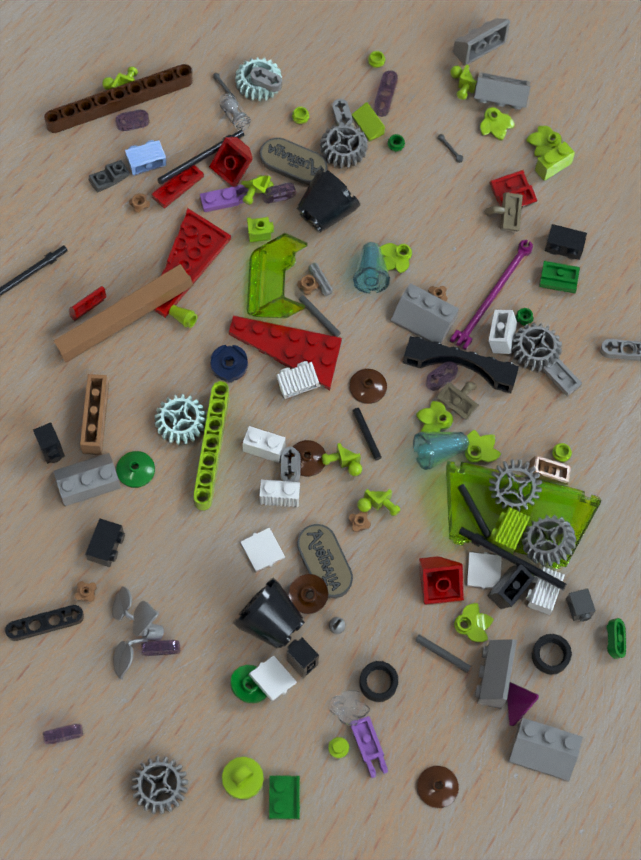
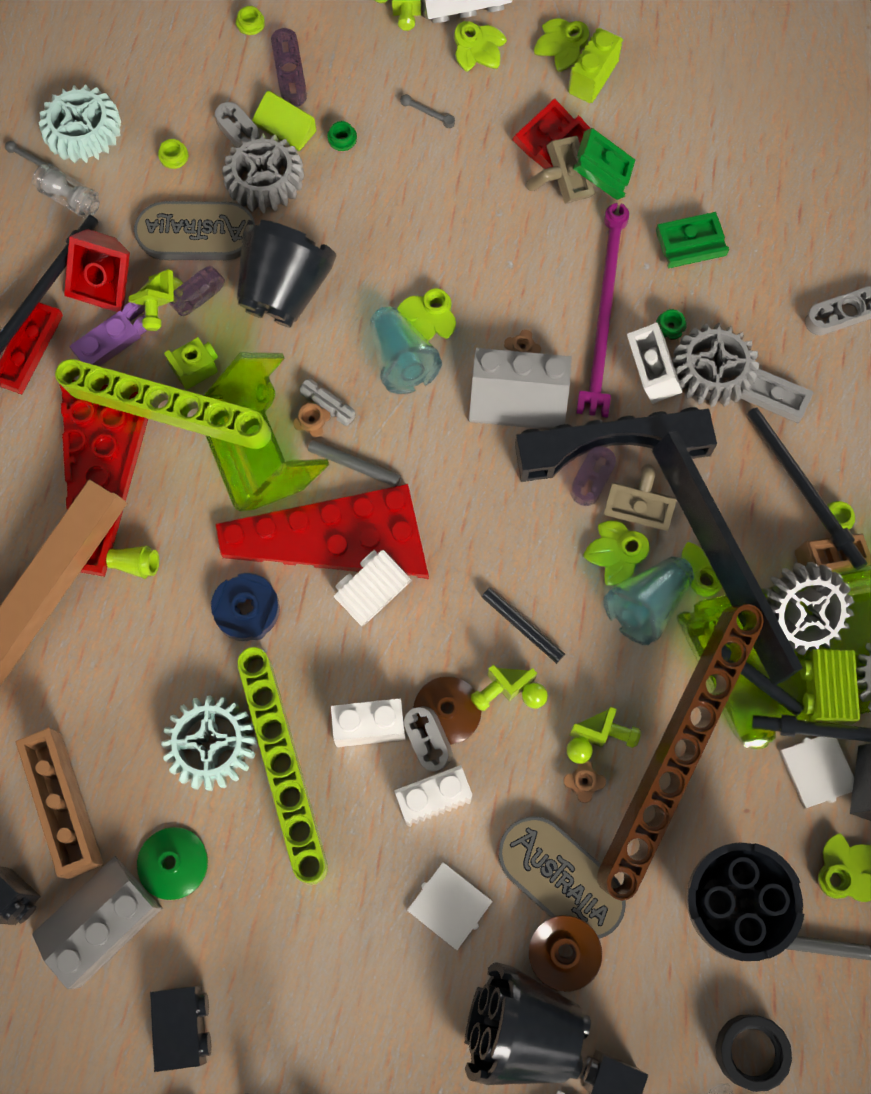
camera: 20 degrees left, 5 degrees up
light grey beam [251,67,282,92] -> none
light grey hinge [329,617,345,634] -> none
reddish brown dish [349,369,387,404] -> none
red slope [419,556,464,605] -> none
black brick [545,224,587,260] -> none
none -> lime beam [55,359,271,449]
none -> green plate [573,128,636,200]
none -> reddish brown beam [597,604,764,901]
none -> black tile [652,431,803,685]
none -> black cone [687,843,805,961]
none -> black bar [747,407,868,571]

